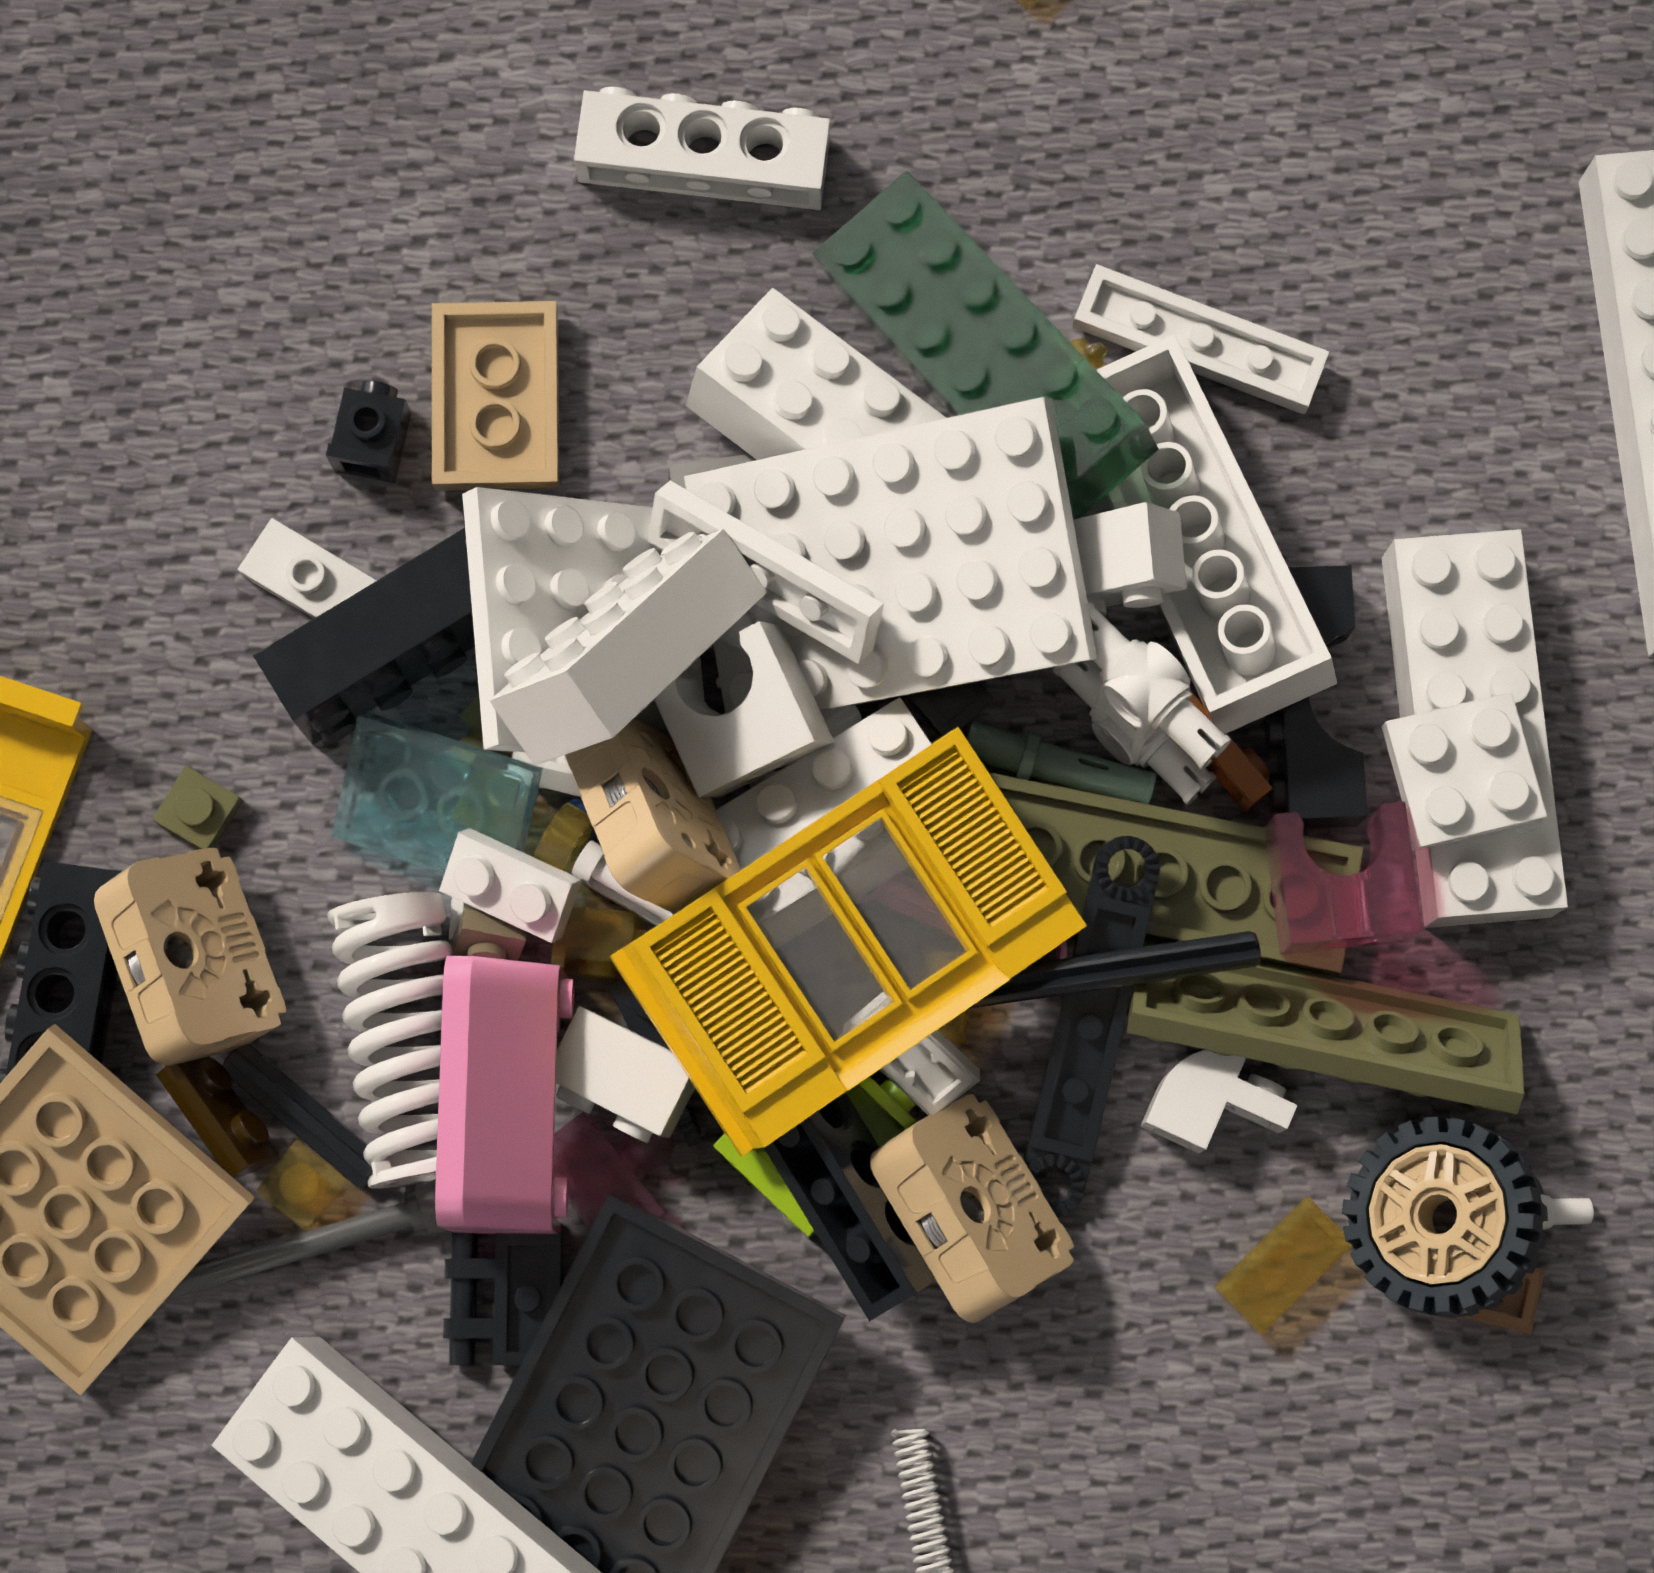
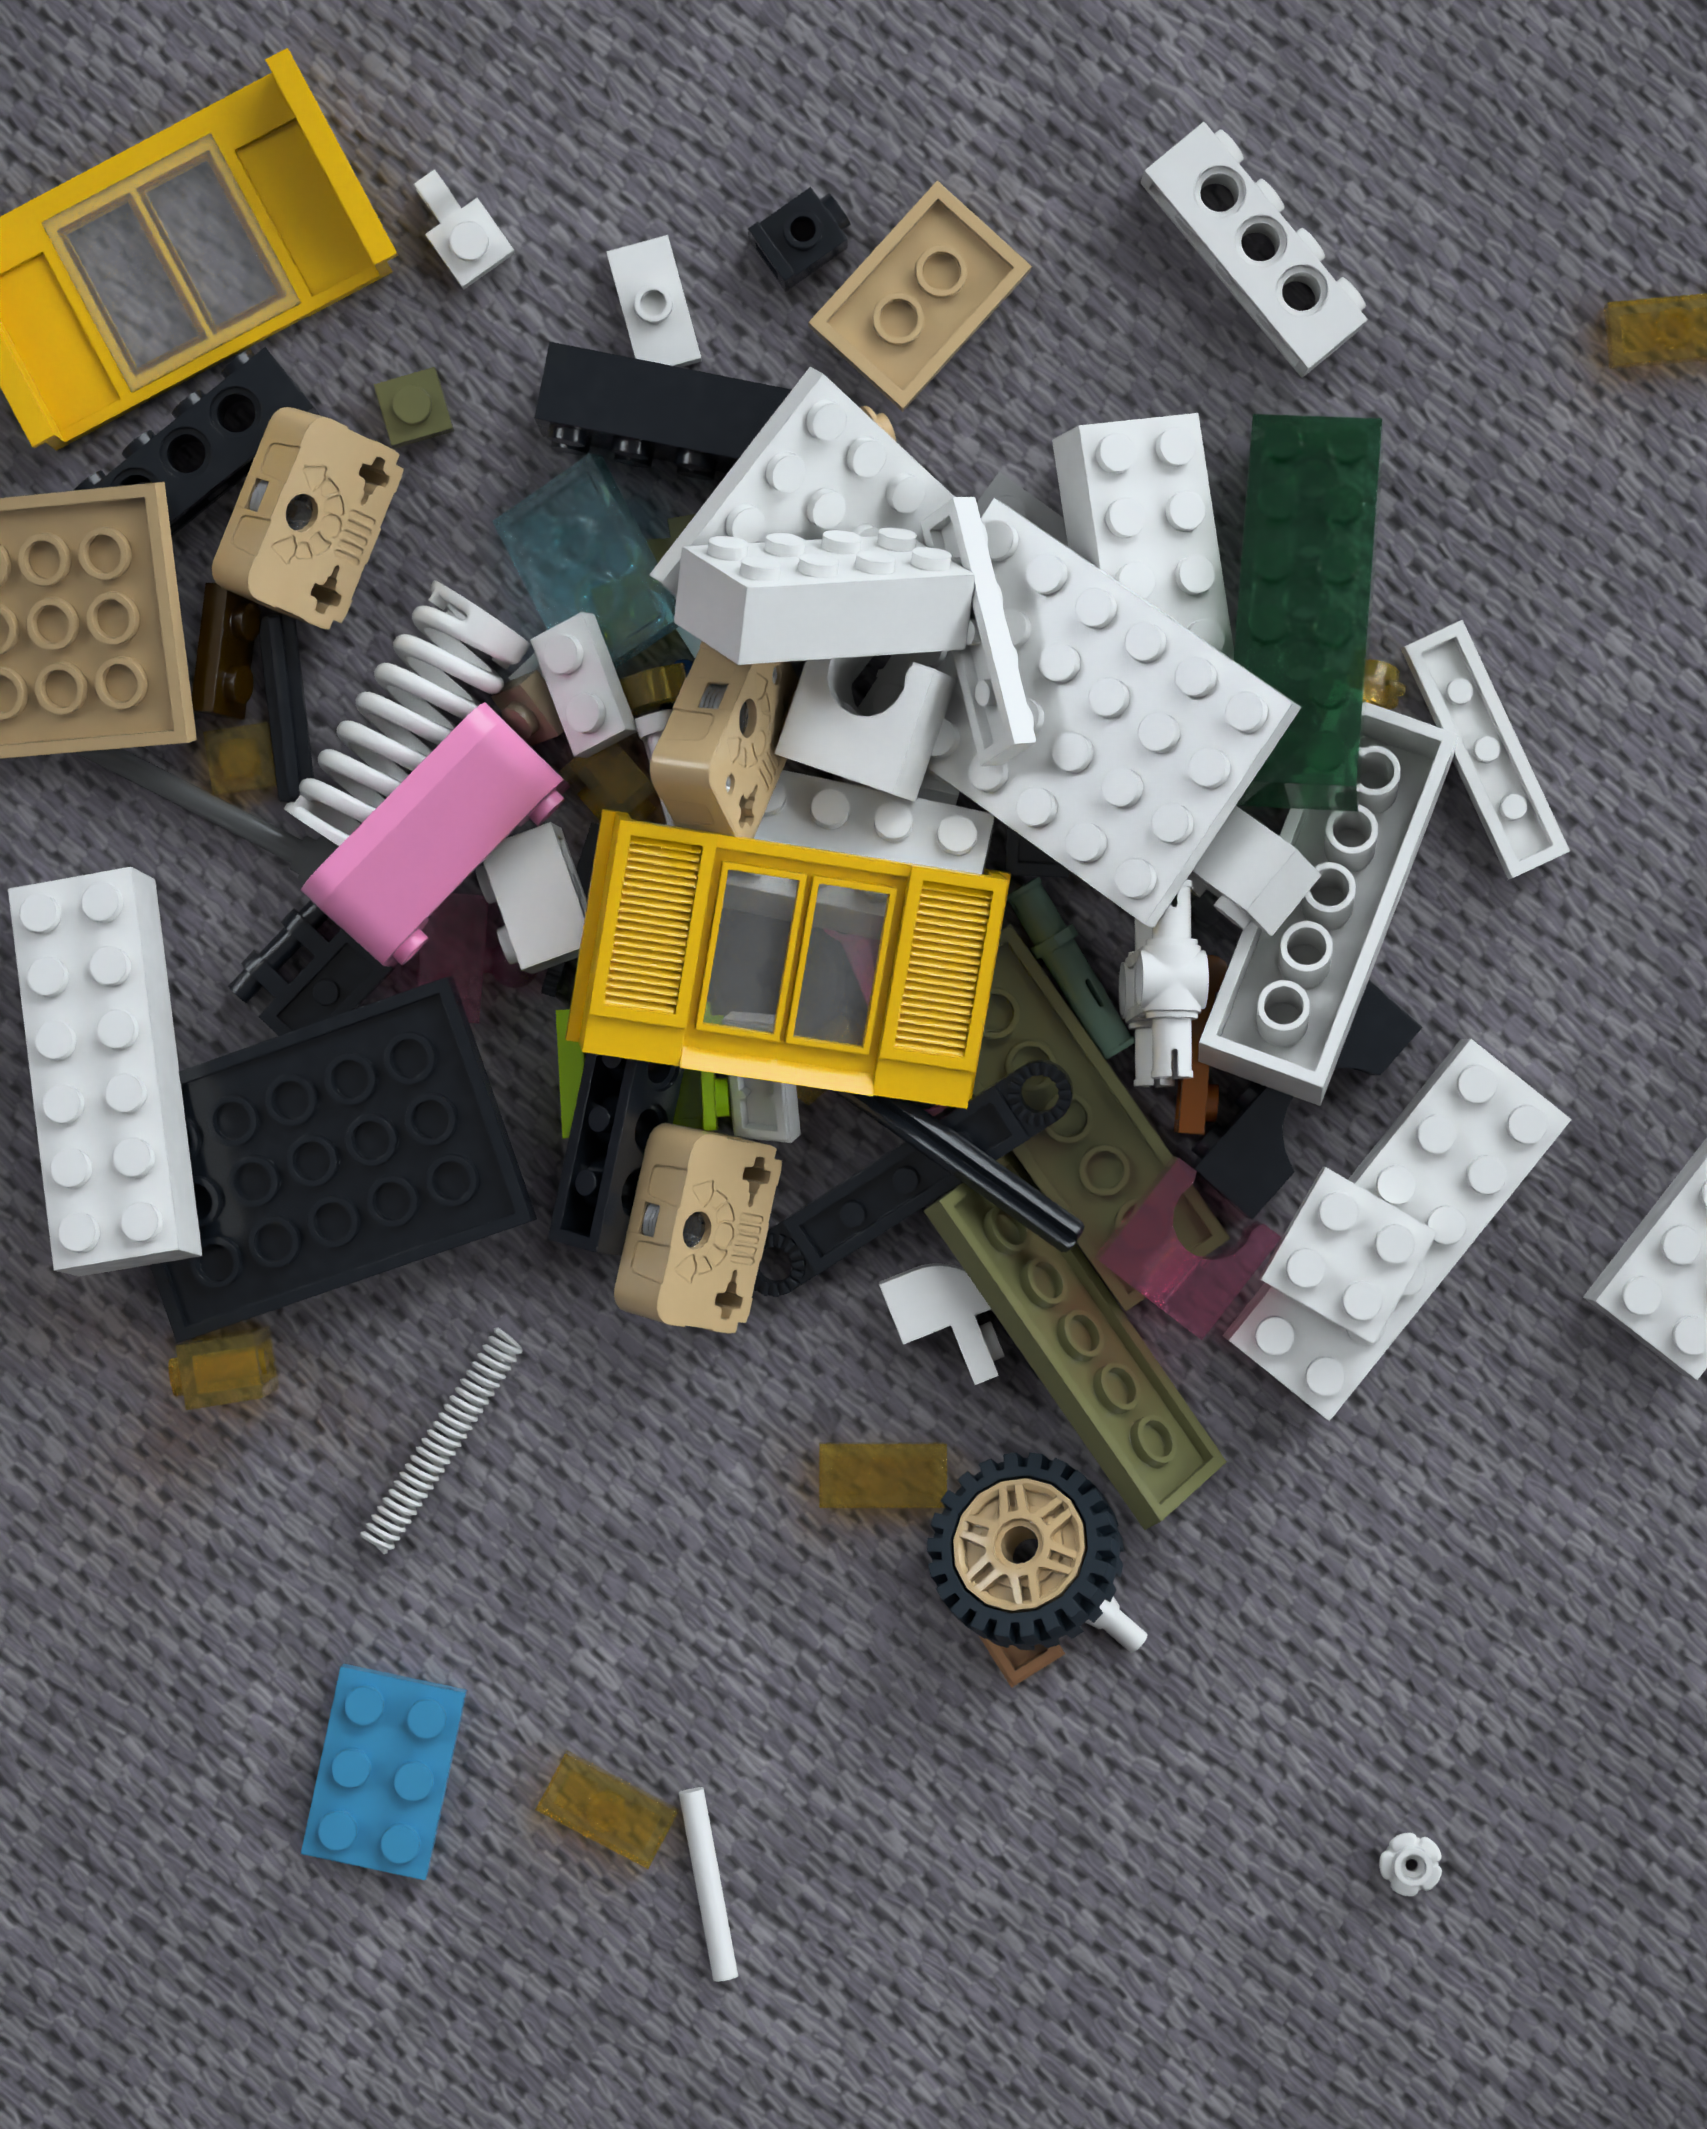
camera: 45 degrees right, 10 degrees up
none -> white plate [414,169,515,290]

